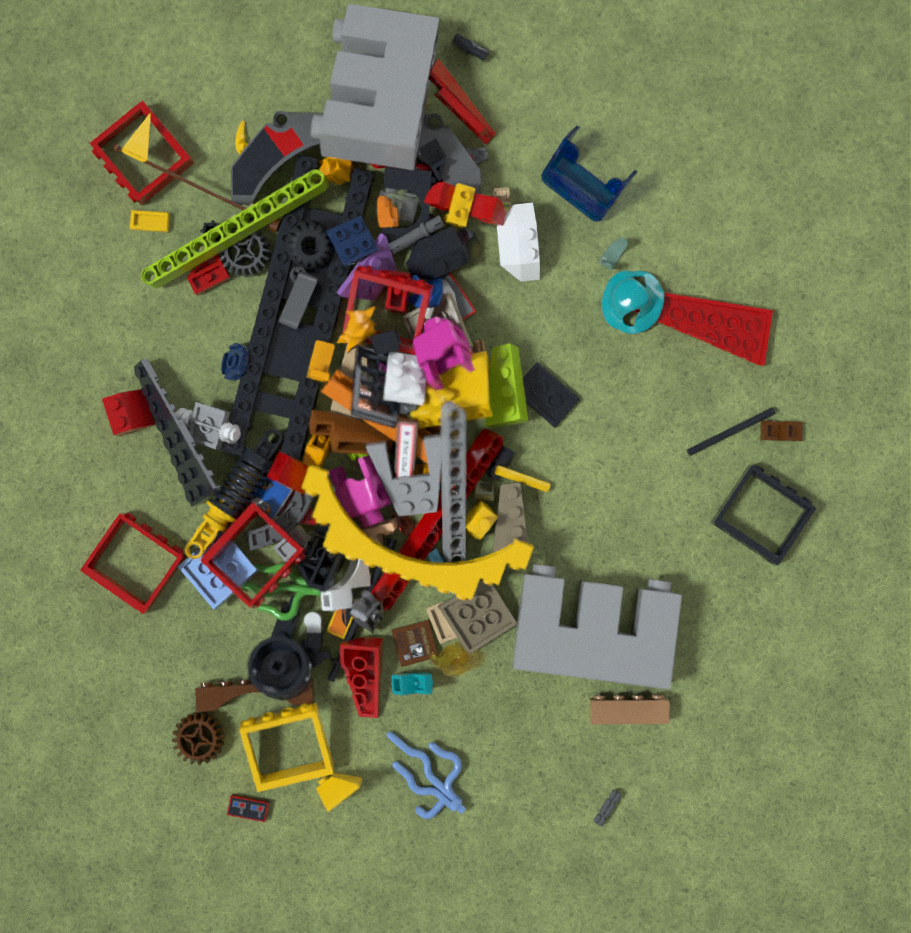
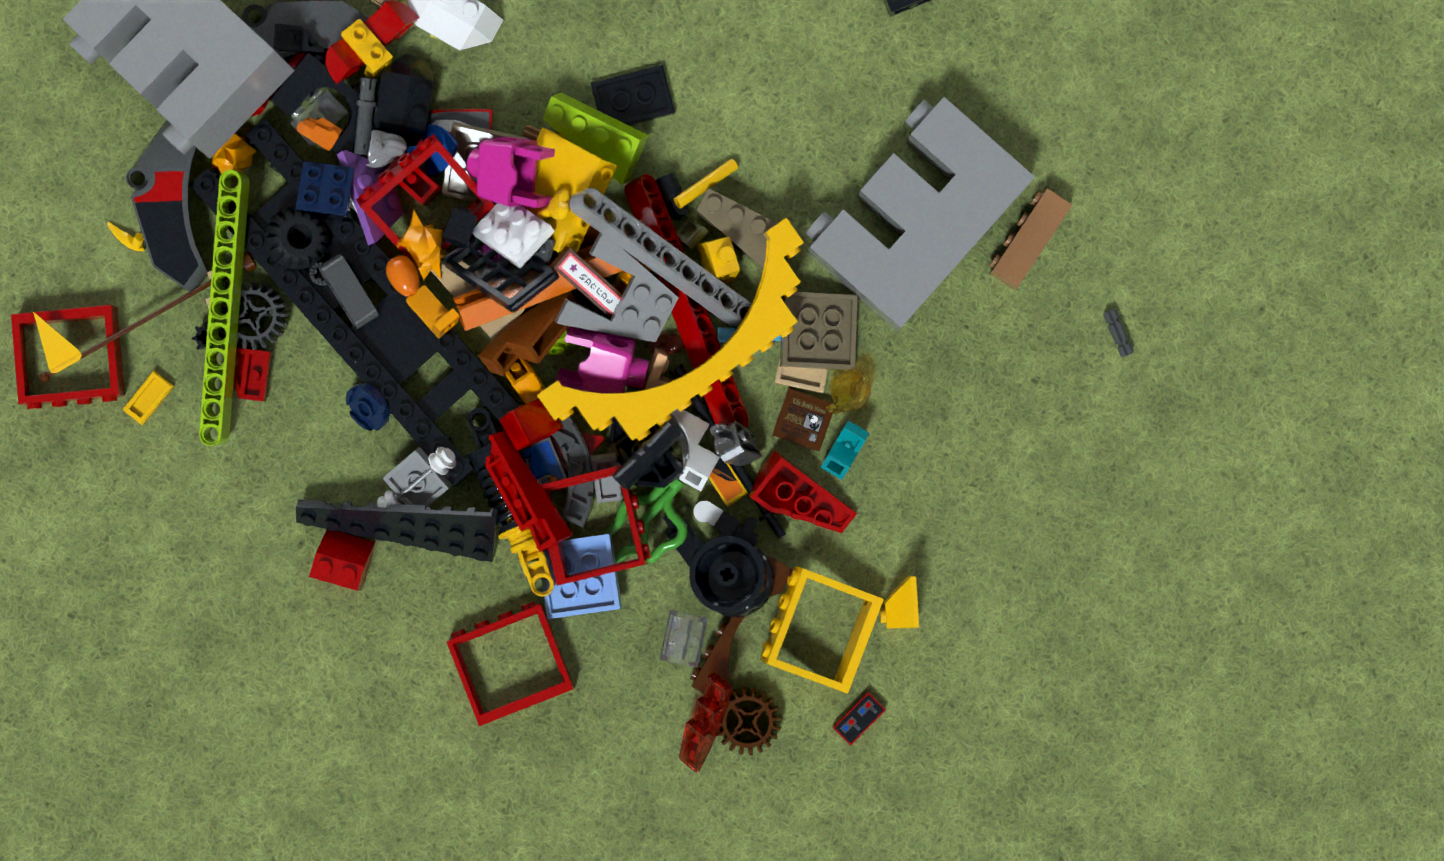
camera: 60 degrees left, 0 degrees up
medium blue plant [387,731,466,819] -> none
none -> light grey hair [366,130,407,168]
none -> orange animal [386,255,419,297]
none -> red wedge [485,432,572,552]
none -> black axle [613,422,681,491]
none -> clear brick [660,610,708,668]
none -> clear red slope [679,672,733,773]

